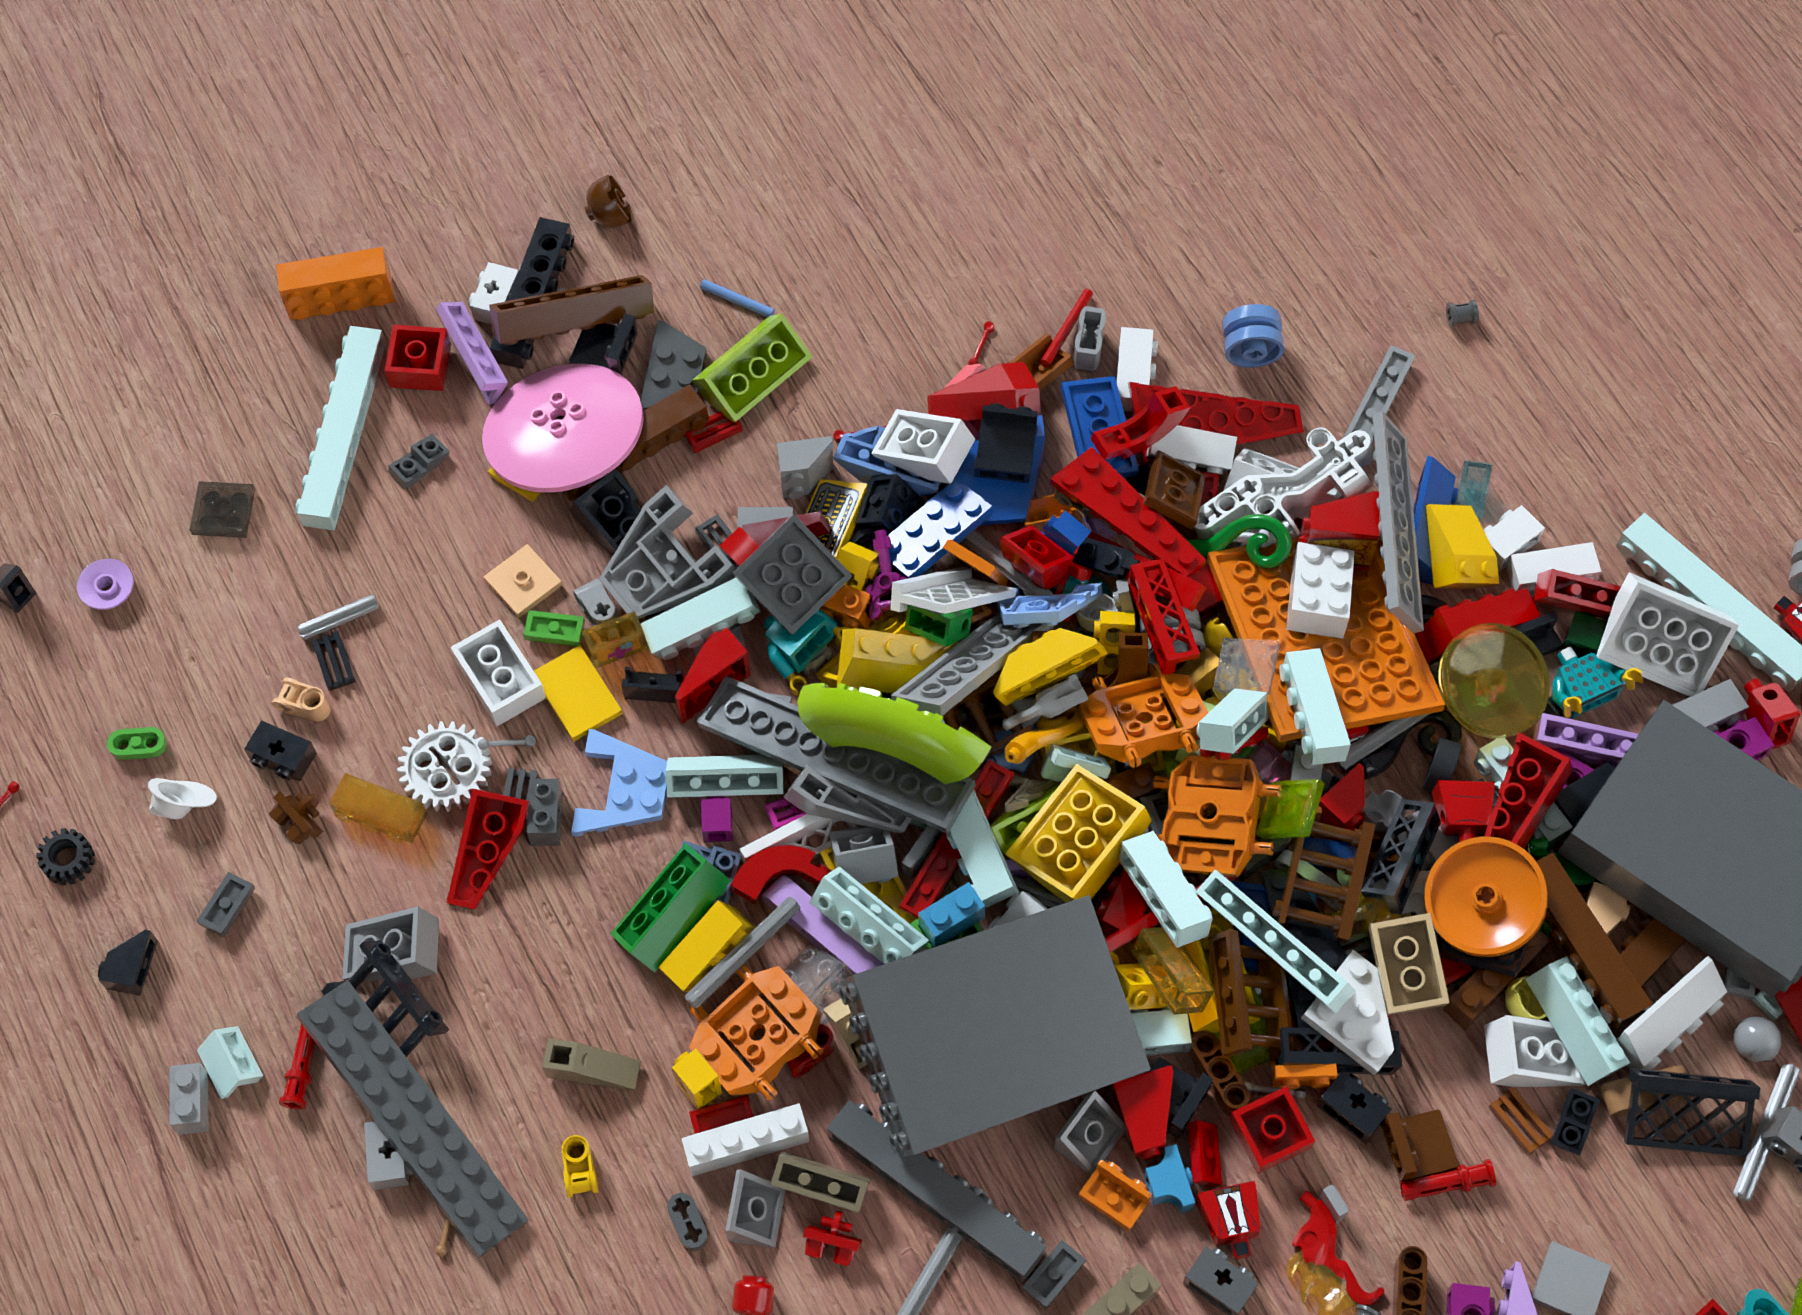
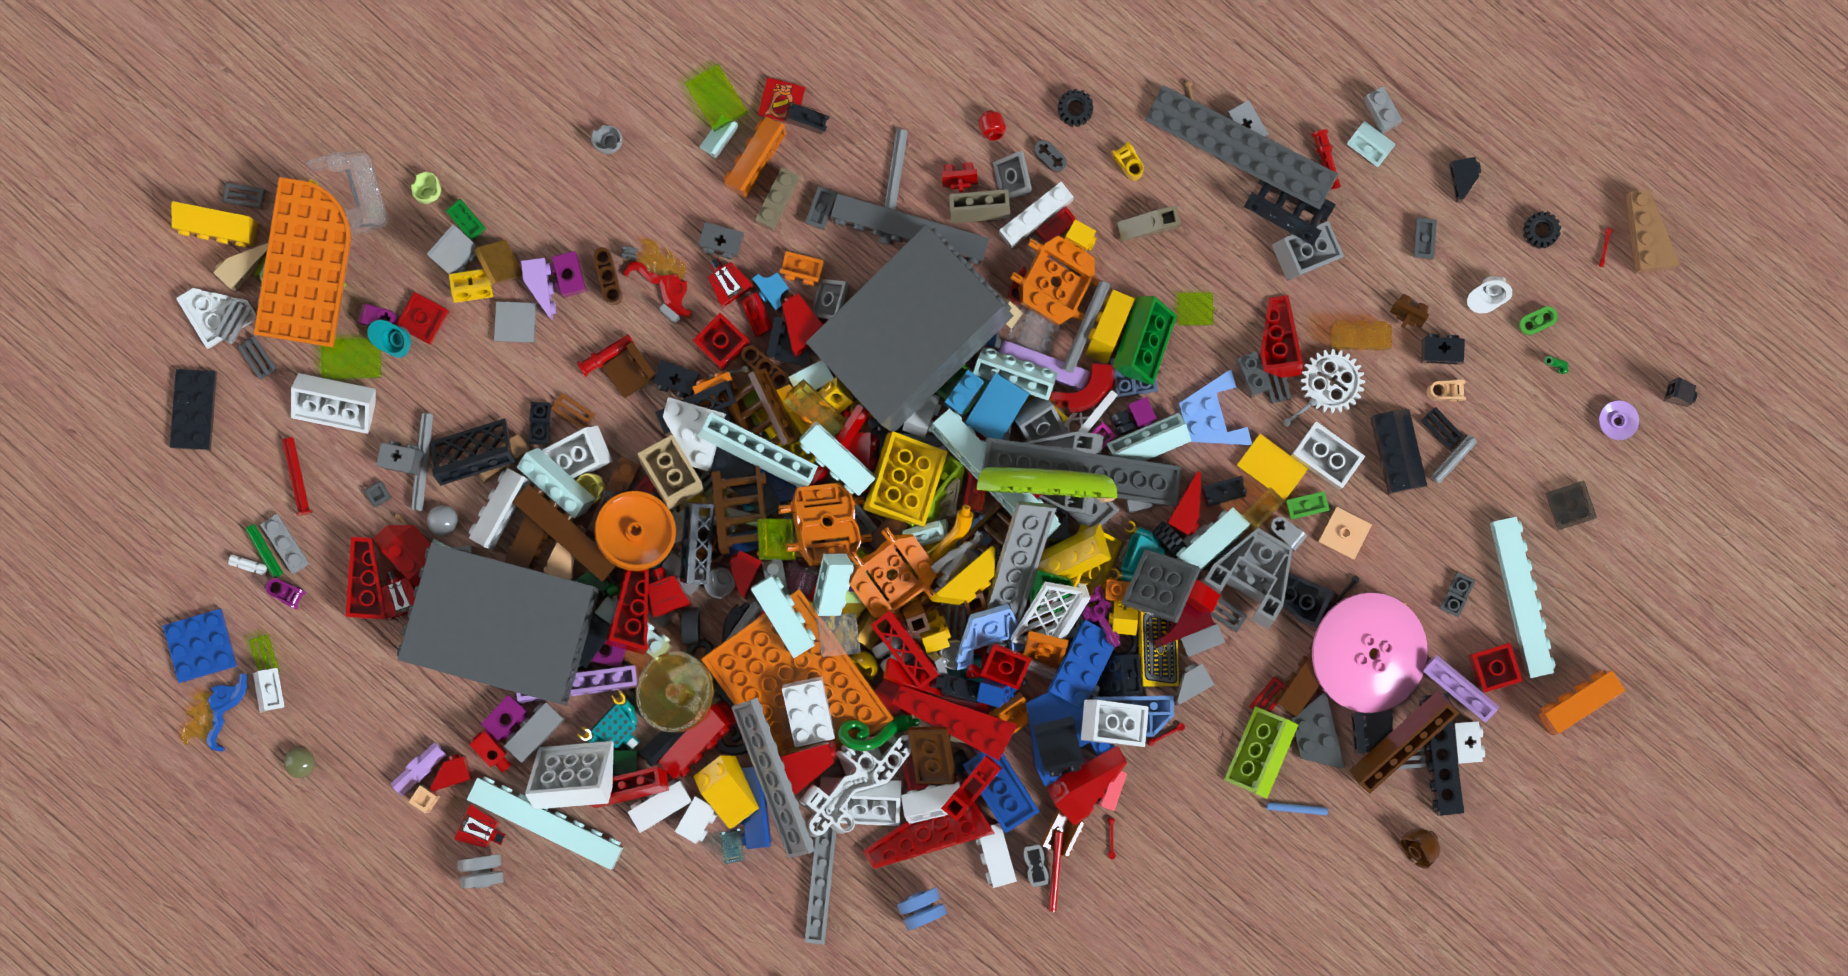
camera: 160 degrees right, 20 degrees up
none -> dark azure tile [965,372,1030,440]
none -> black tyre [1058,89,1093,127]
none -> black wheel [1110,410,1136,436]
none -> black tyre [1151,521,1187,558]
none -> clear neon green piece [1176,293,1215,326]
none -> black hinge [1333,576,1359,607]
none -> black slope [1370,409,1427,495]
none -> green arm [1544,356,1569,374]

